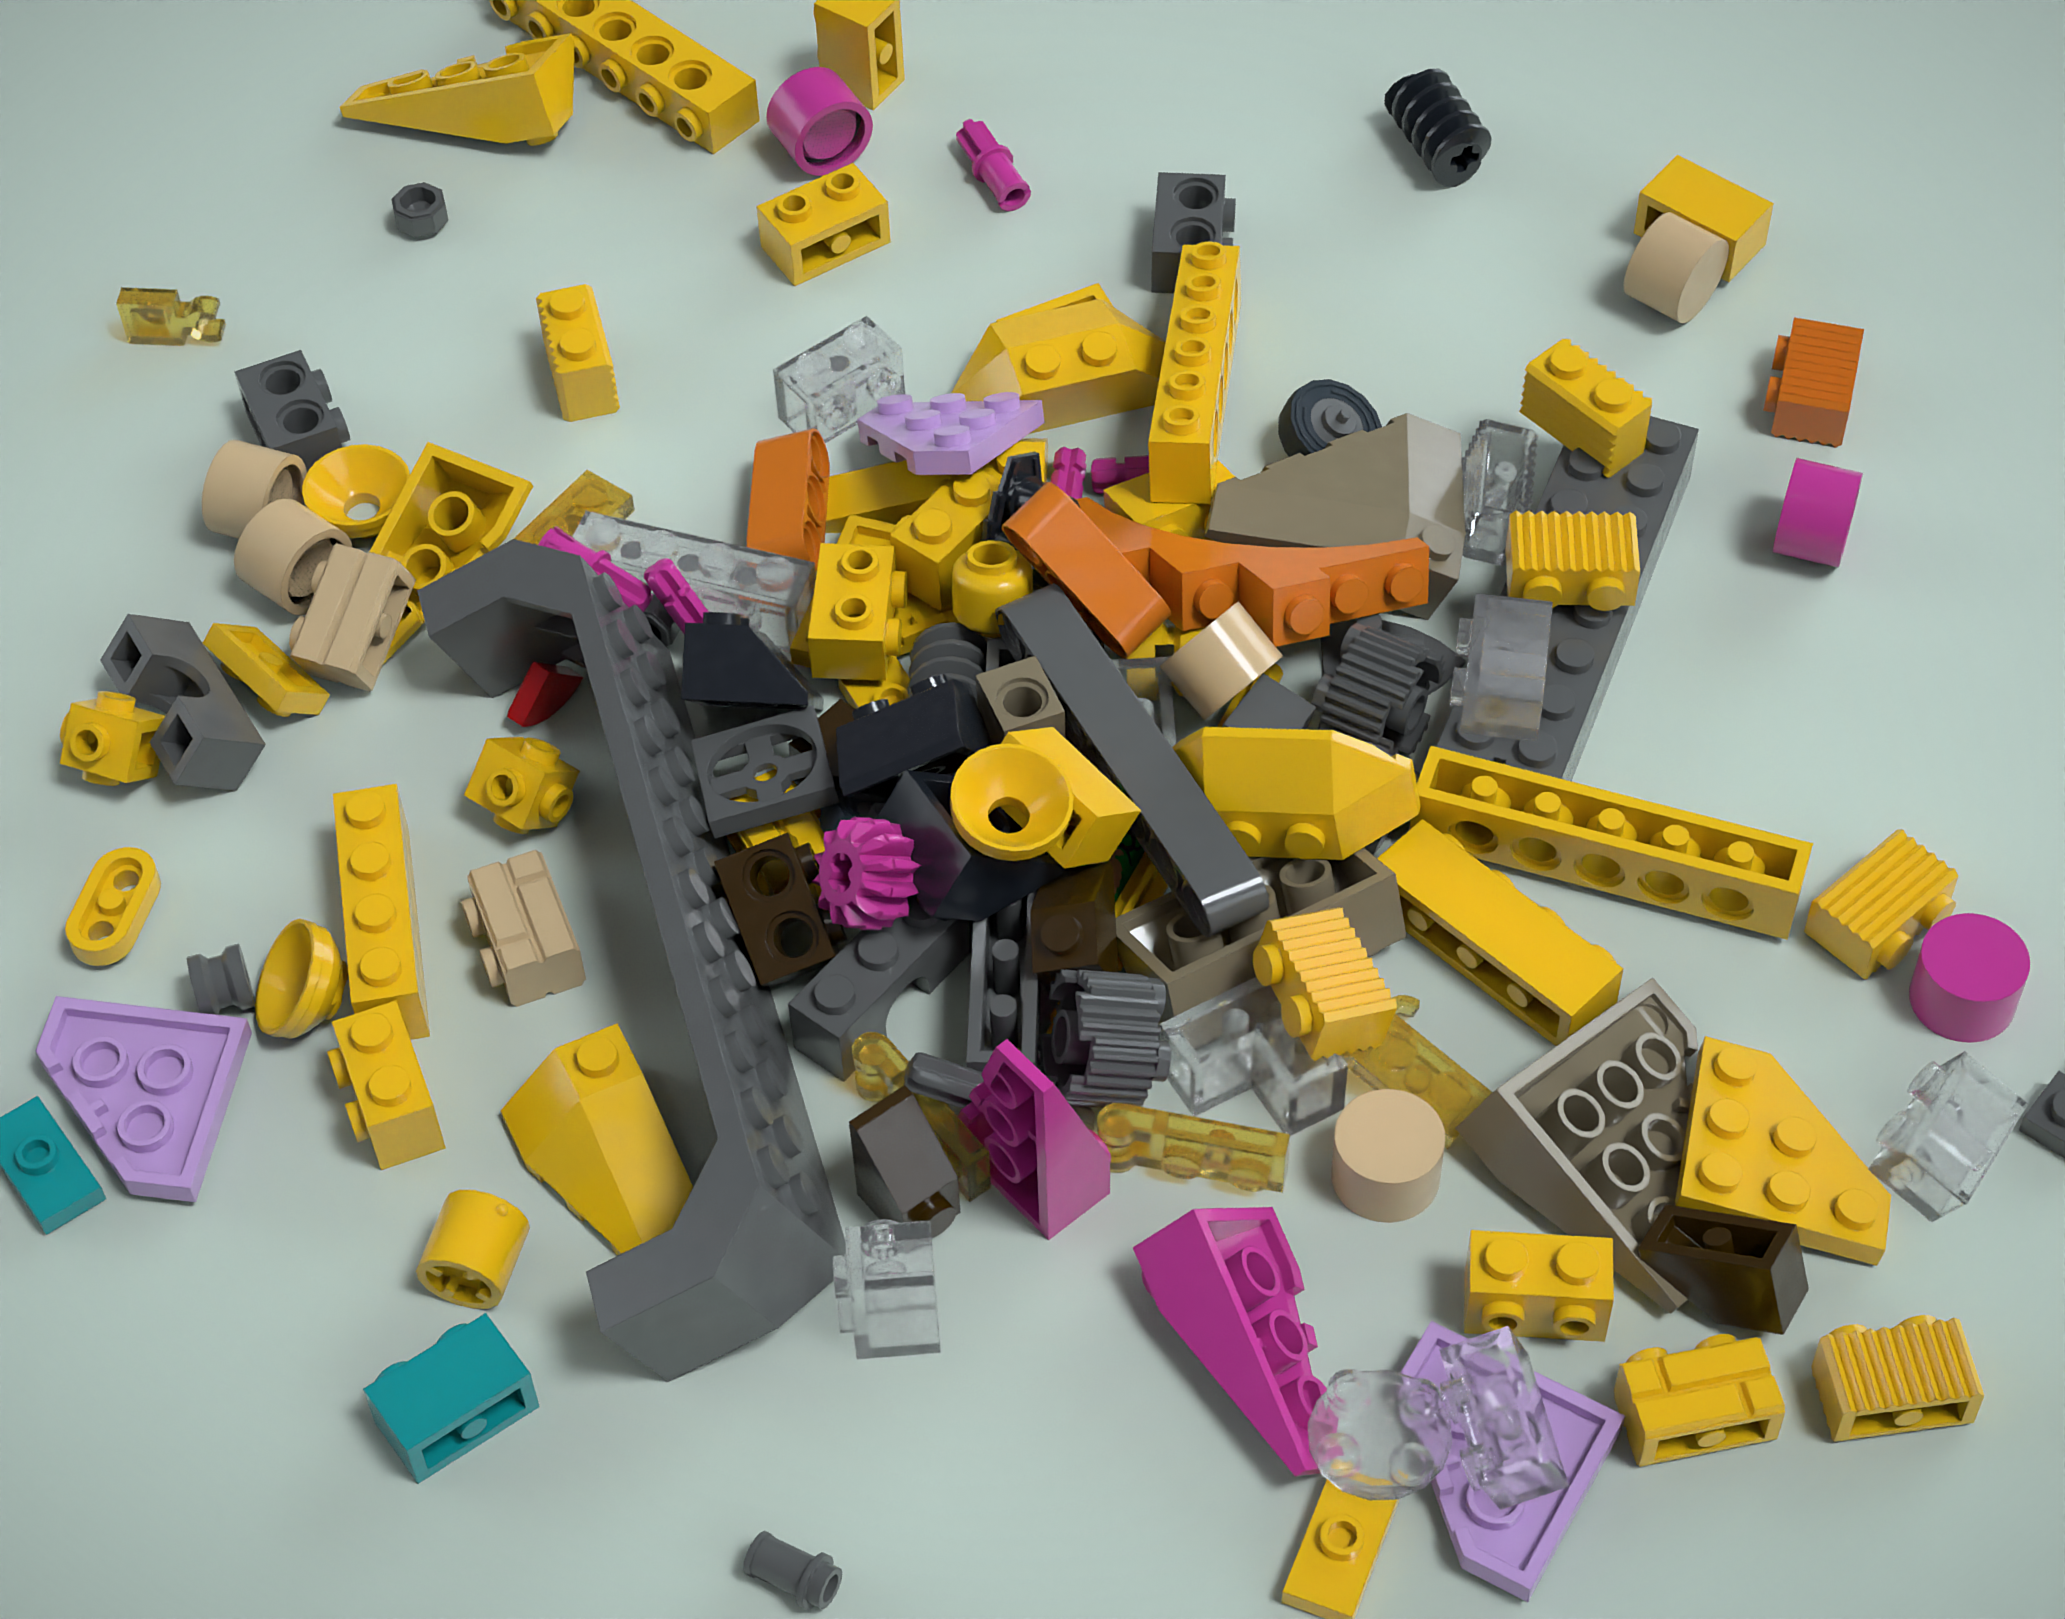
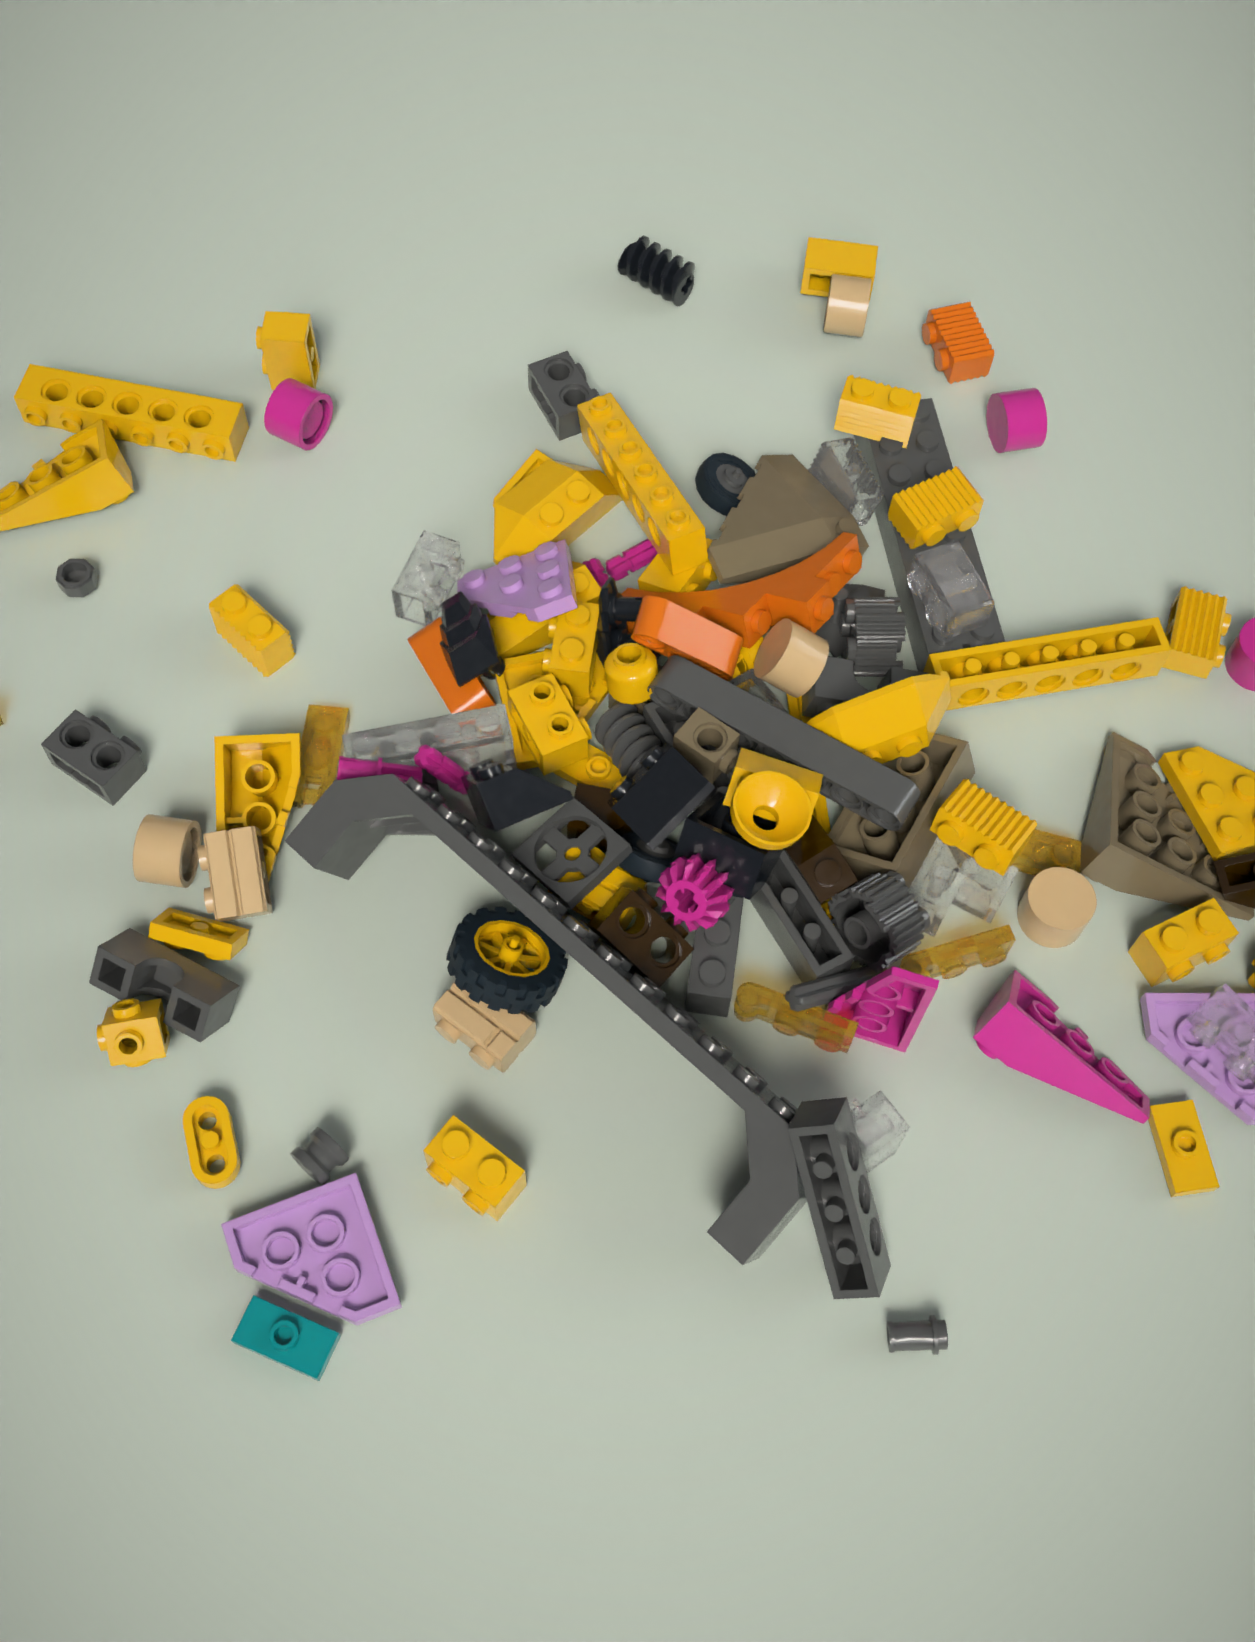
camera: 35 degrees left, 10 degrees up
tan piece [202,440,307,539] -> none
yellow piece [255,918,348,1039] -> none
yellow piece [302,444,410,539] -> none
yellow brick [333,784,430,1040] -> none
teal brick [363,1313,540,1484] -> none
yellow piece [416,1190,530,1309] -> none
yellow brick [464,737,580,834] -> none
yellow wedge [500,1023,693,1255] -> none
red tile [507,662,583,727] -> none
yellow brick [756,163,891,286] -> none
slope [849,1085,961,1250] -> none
dark pink axle [956,119,1031,211] -> none
clear dish [1308,1369,1452,1501] -> none
yellow brick [1377,819,1624,1046] -> none
none -> black connector [439,591,505,687]
none -> black wheel [446,907,568,1014]
none -> dark grey brick [787,1097,891,1299]

